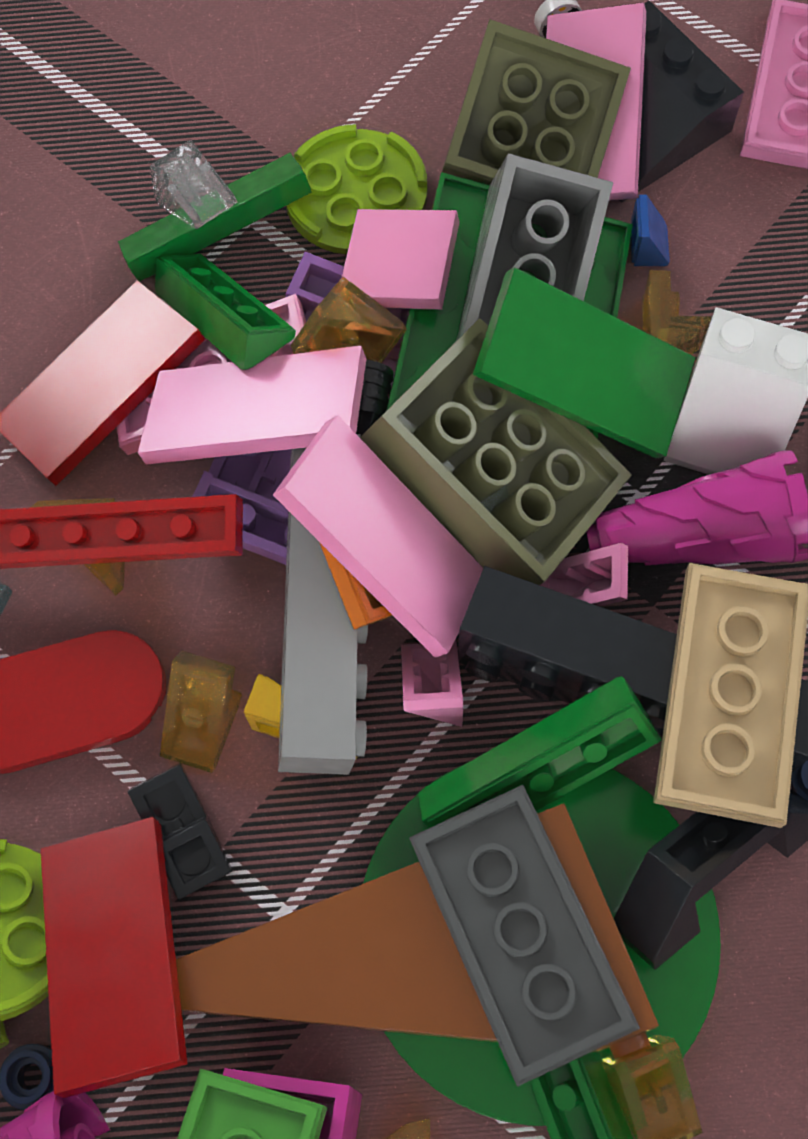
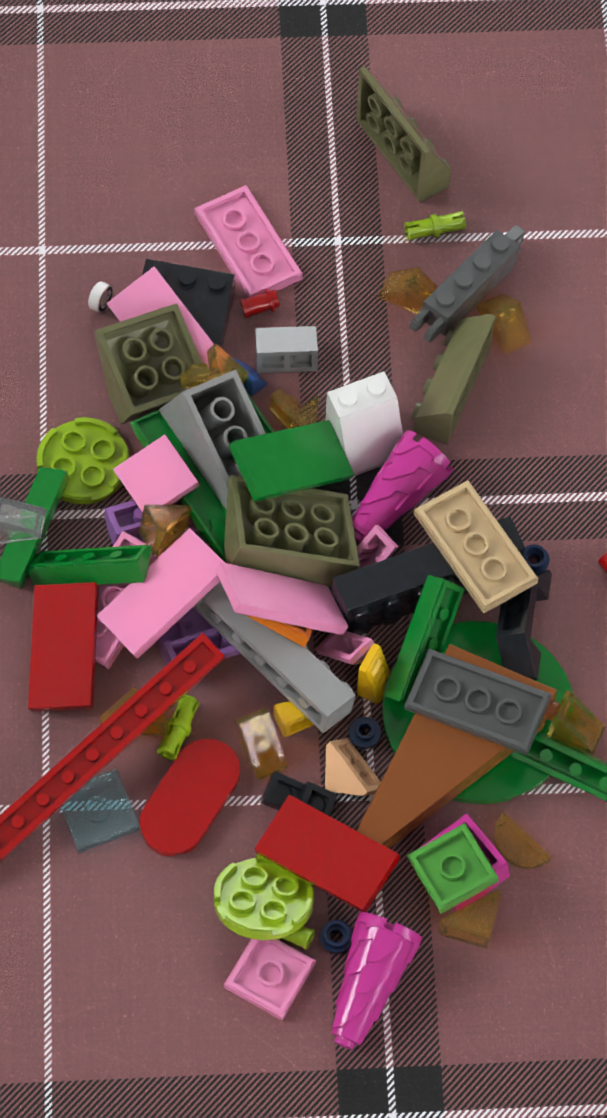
camera: 50 degrees left, 5 degrees down
none -> lime pin [157,695,200,760]
none -> clear yellow slope [180,344,249,388]
none -> red pin [240,289,280,318]
none -> light grey hinge [255,326,318,373]
none -> light nougat slope [325,738,381,796]
none -> dark blue plate [349,717,381,749]
none -> yellow slope [357,643,391,704]

